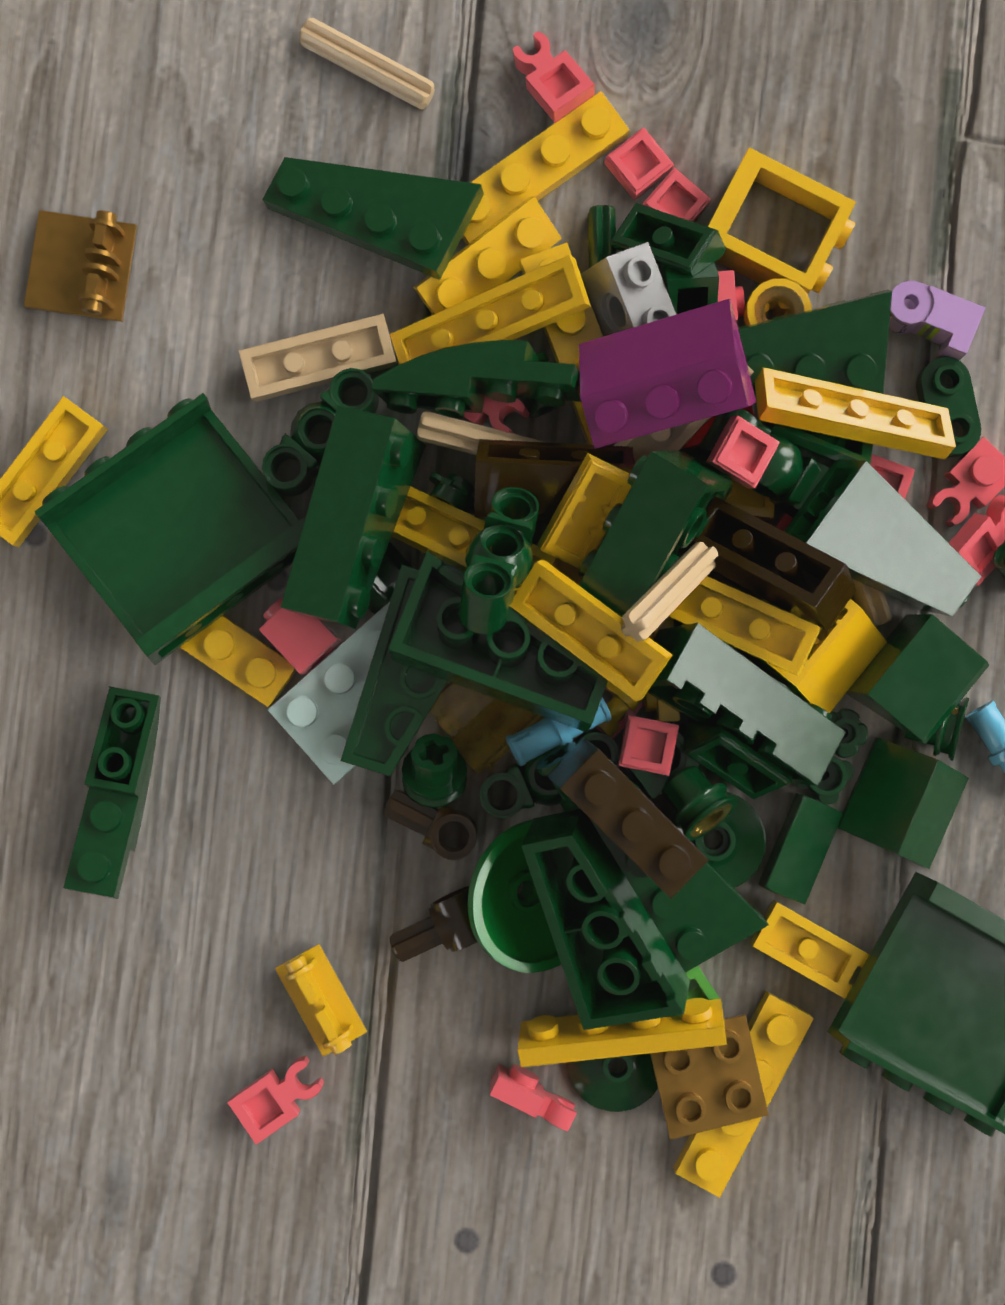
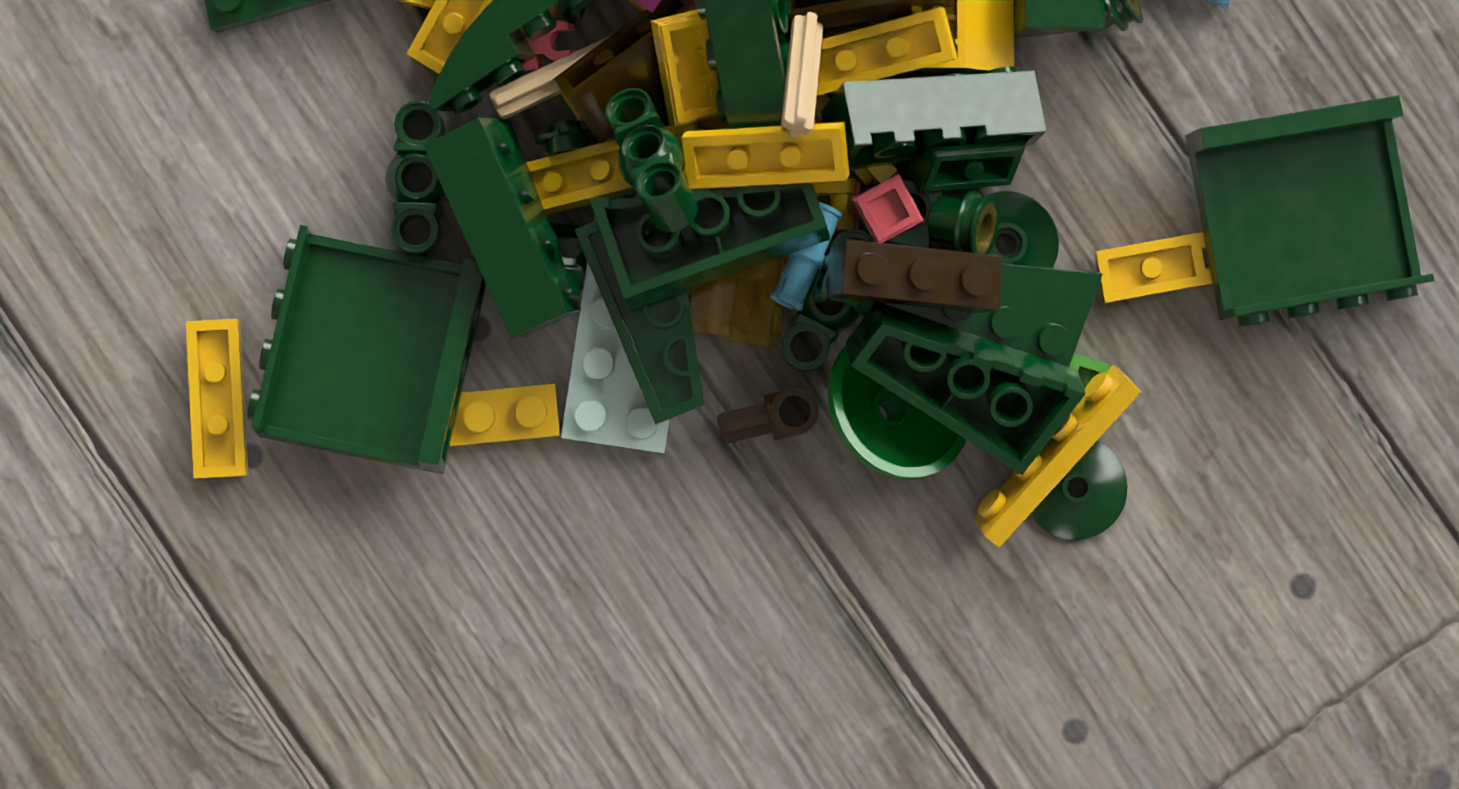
camera: 35 degrees left, 0 degrees up
pearl gold hinge [24,210,138,322] -> none
dark green slope [63,686,161,899] -> none
coral plate [227,1056,324,1145] -> none
tan plate [239,313,397,403] -> none
coral brick [259,597,343,675] -> none
yellow hinge [275,943,367,1057] -> none
dark brown axle [389,886,477,962] -> none
dark green piece [401,733,467,808] -> none
coral plate [490,1064,577,1131] -> none
pearl gold hinge [650,1014,769,1140] -> none
yellow plate [673,991,814,1198] -> none
dark green slope [758,793,843,904] -> none
dark green plate [795,757,854,805] -> none
dark green plate [830,708,868,758] -> none
dark green slope [838,737,969,869] -> none

